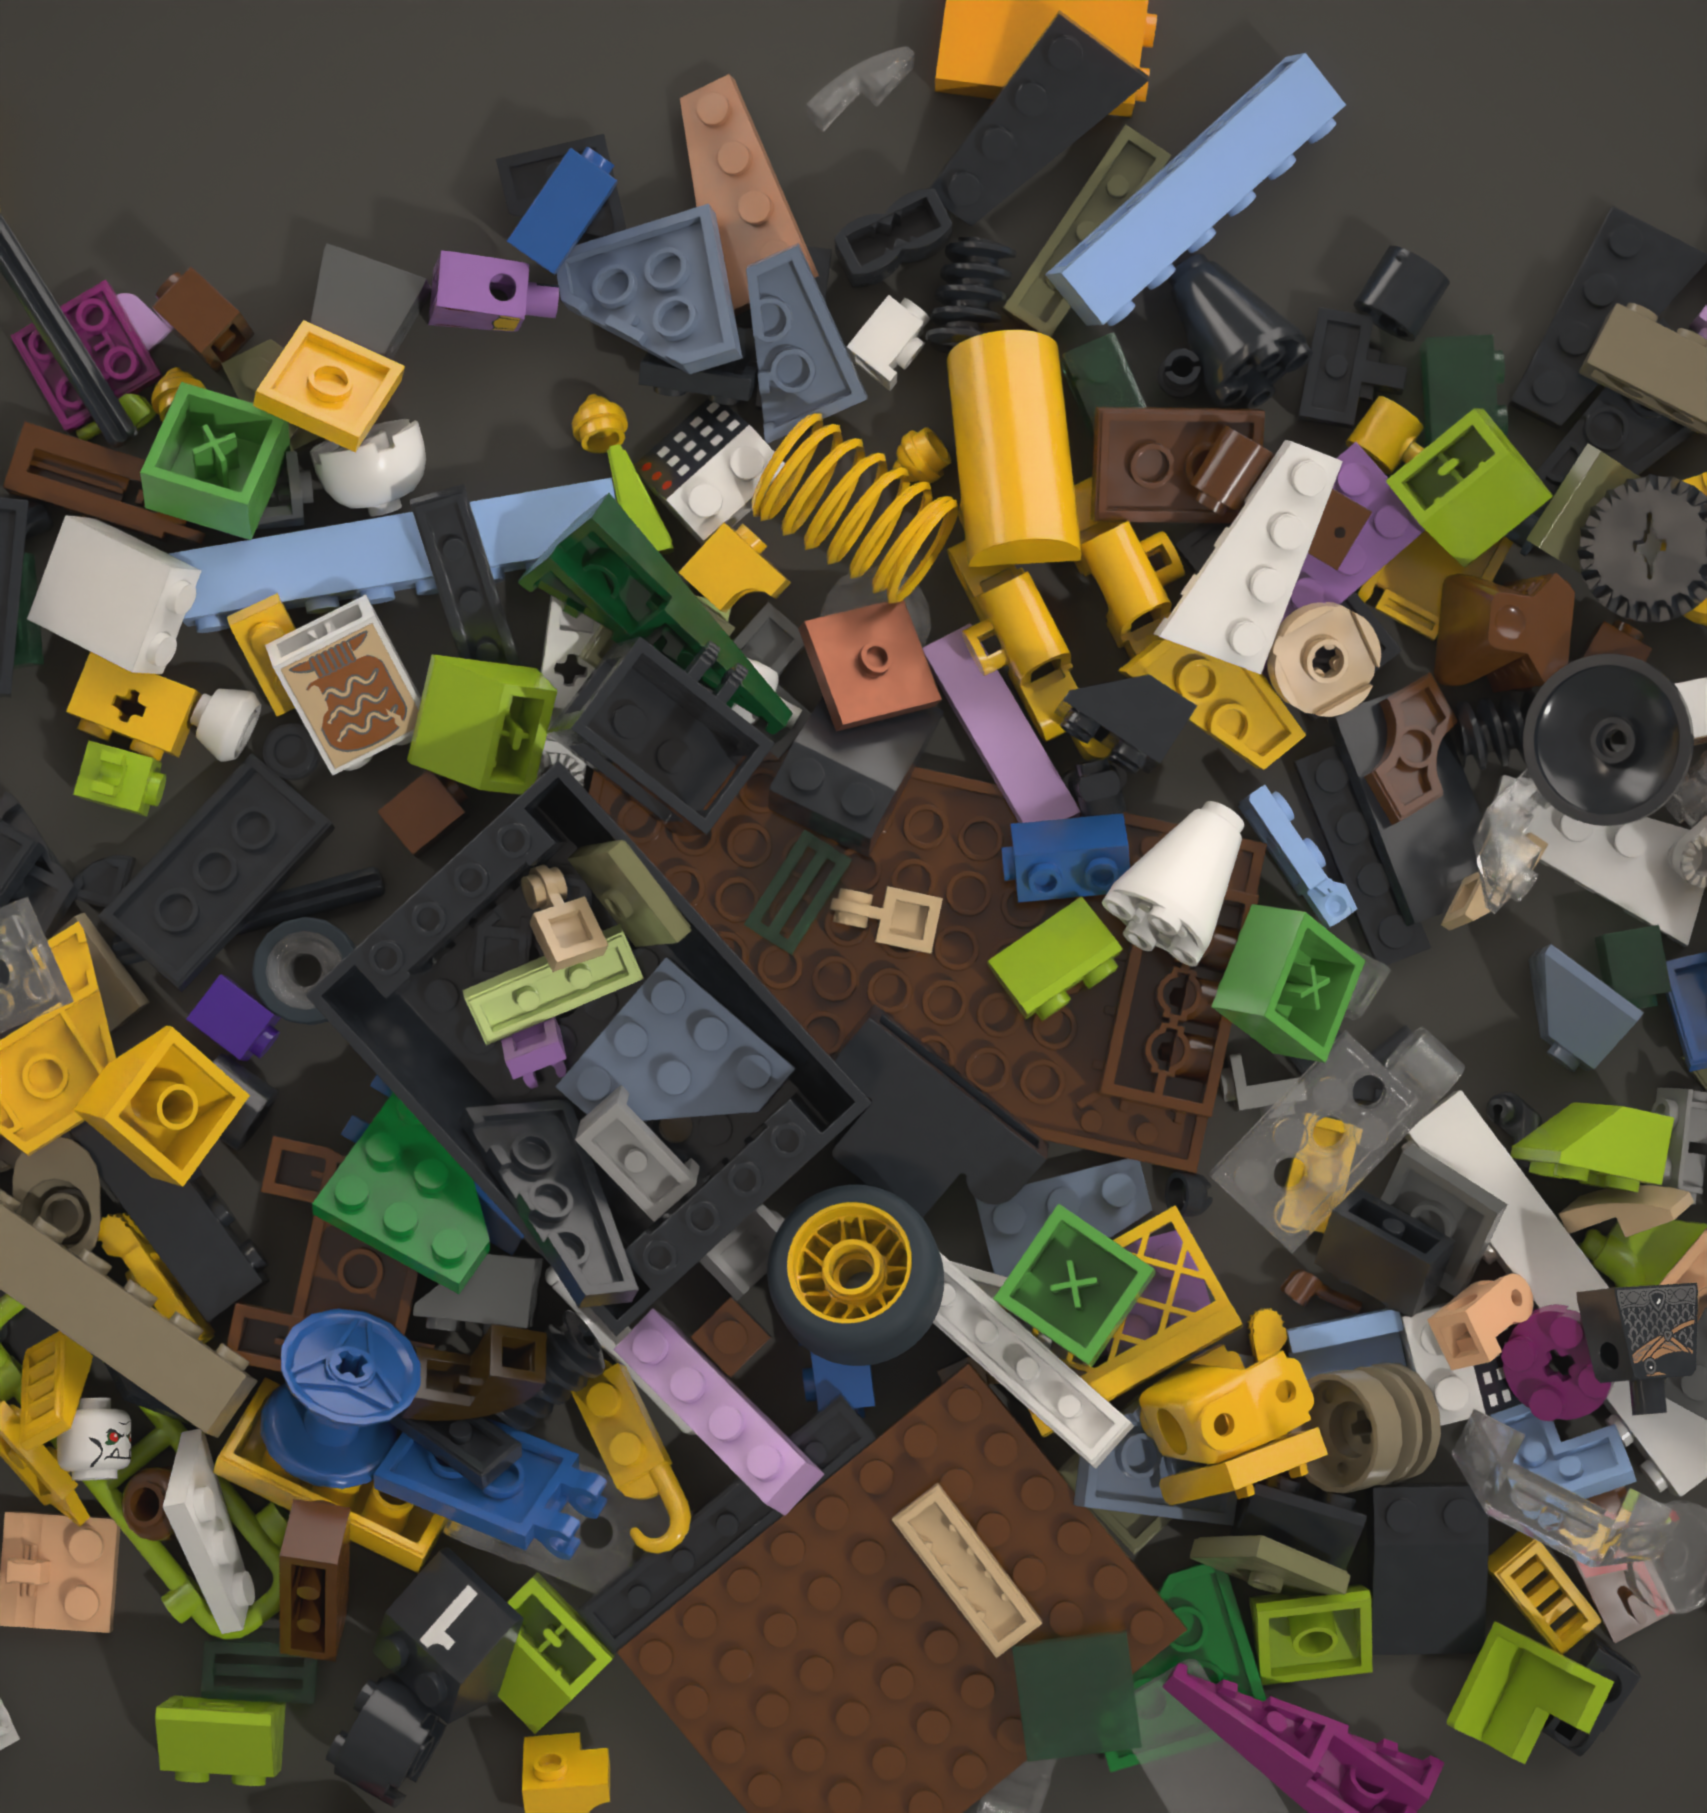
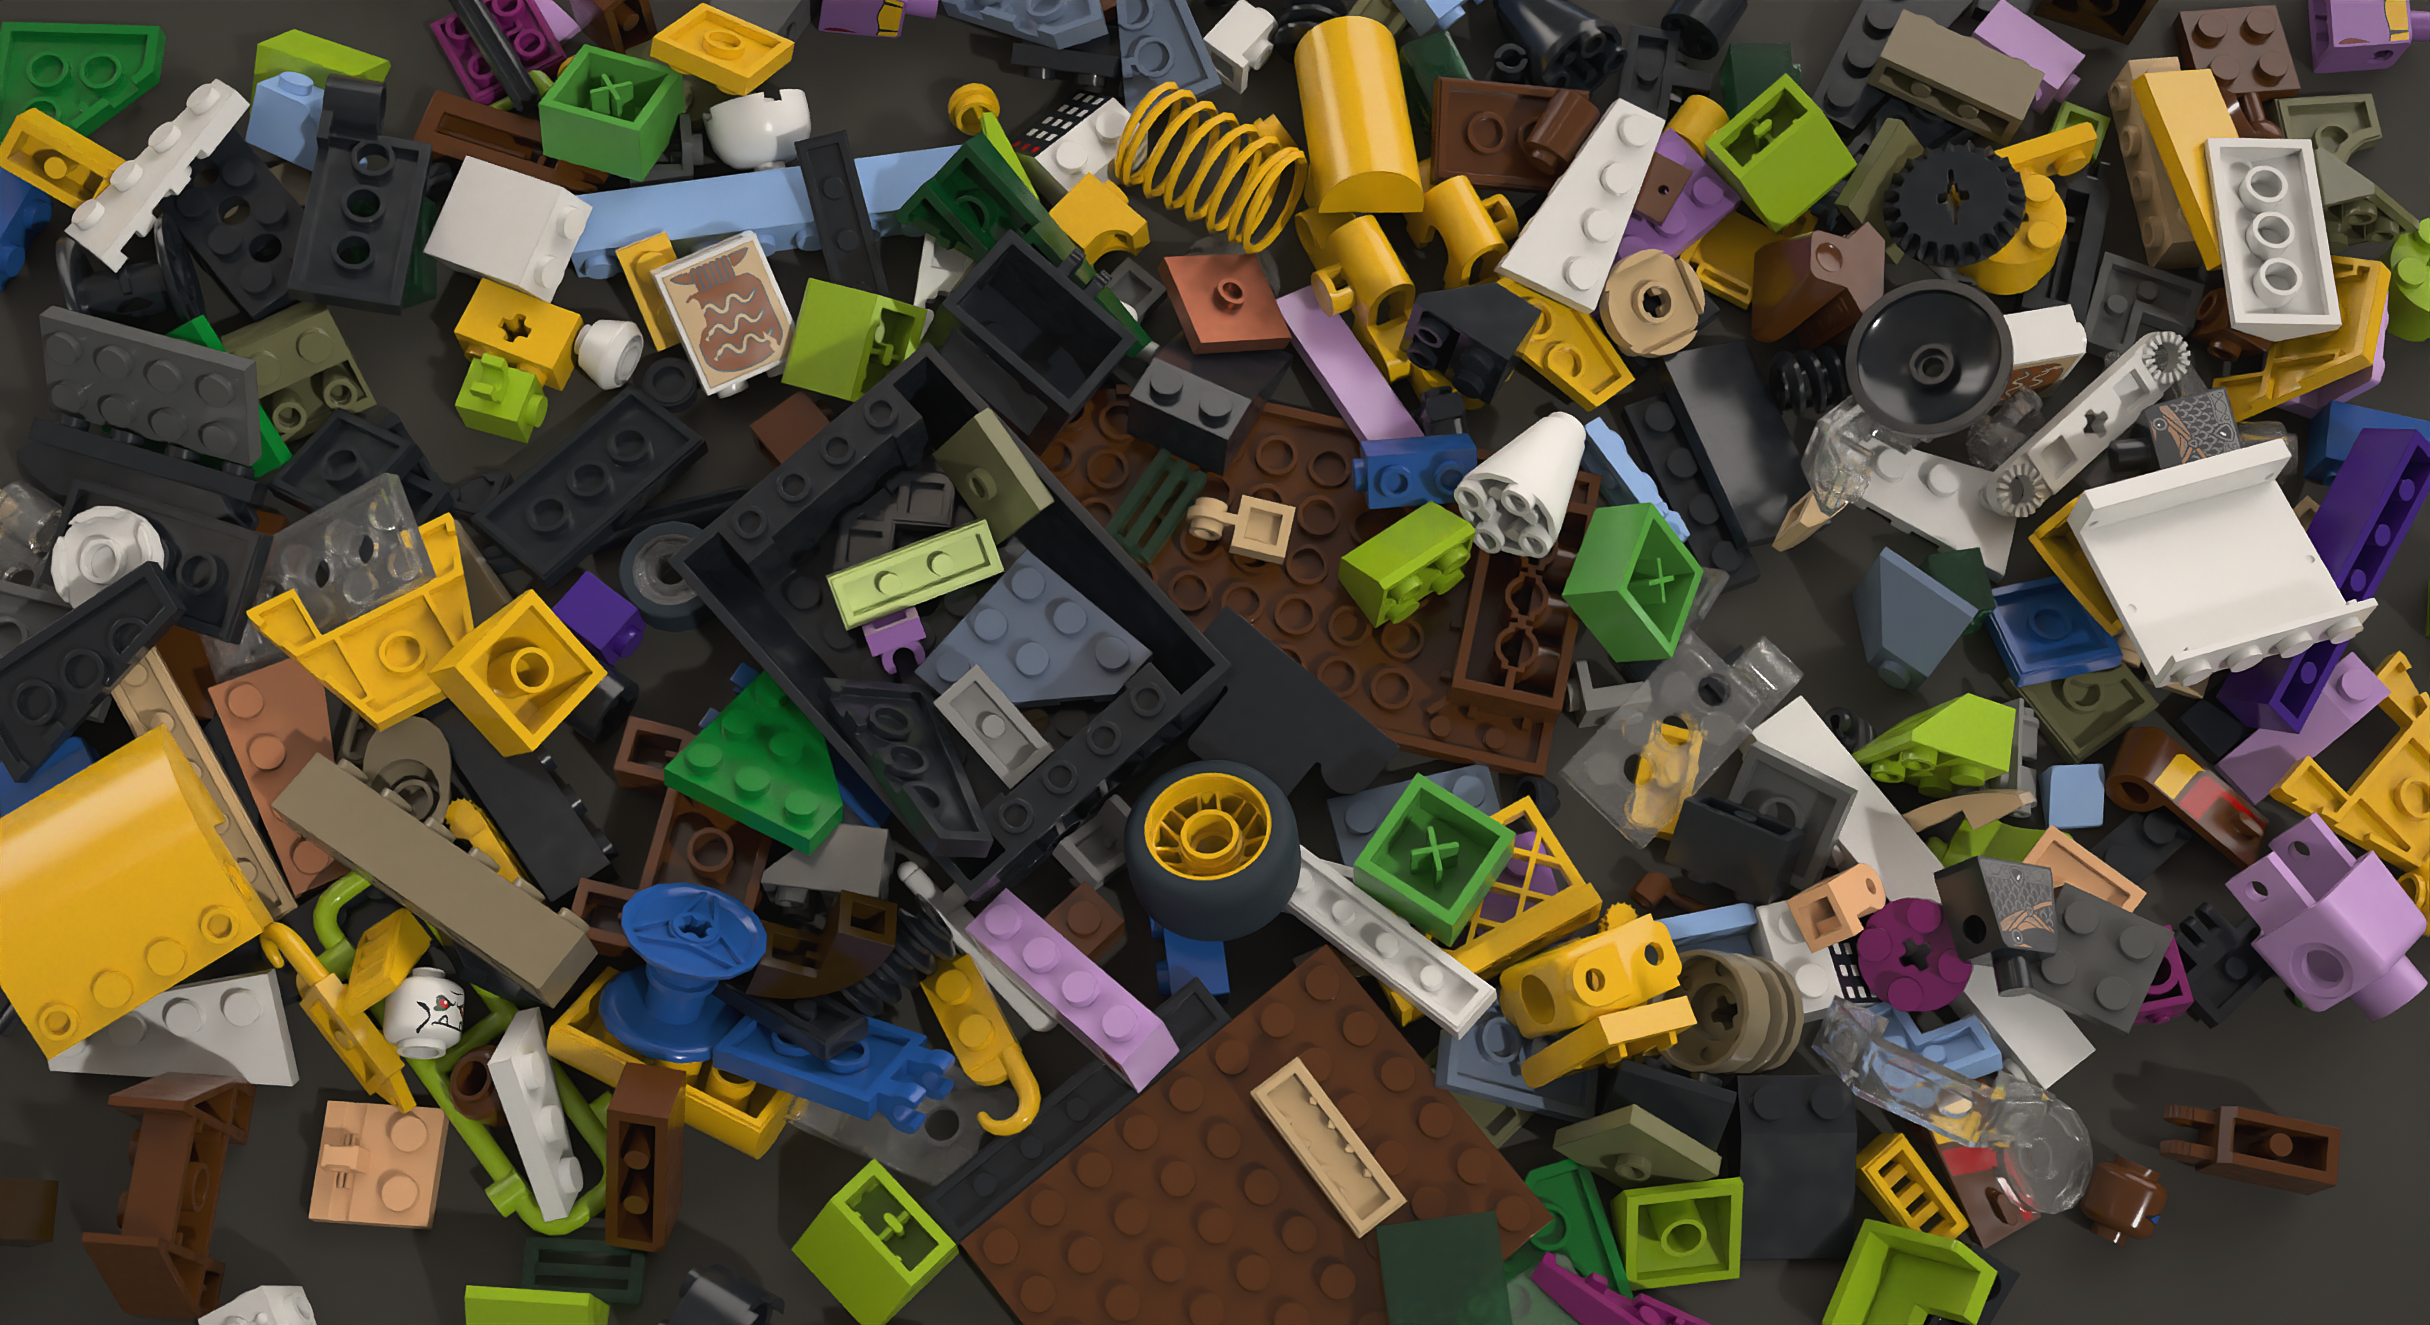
camera: 10 degrees left, 15 degrees down
black slope [373,1547,524,1724] -> none
tan plate [521,865,608,972] -> none
reddish brown tile [1364,673,1458,825] -> none

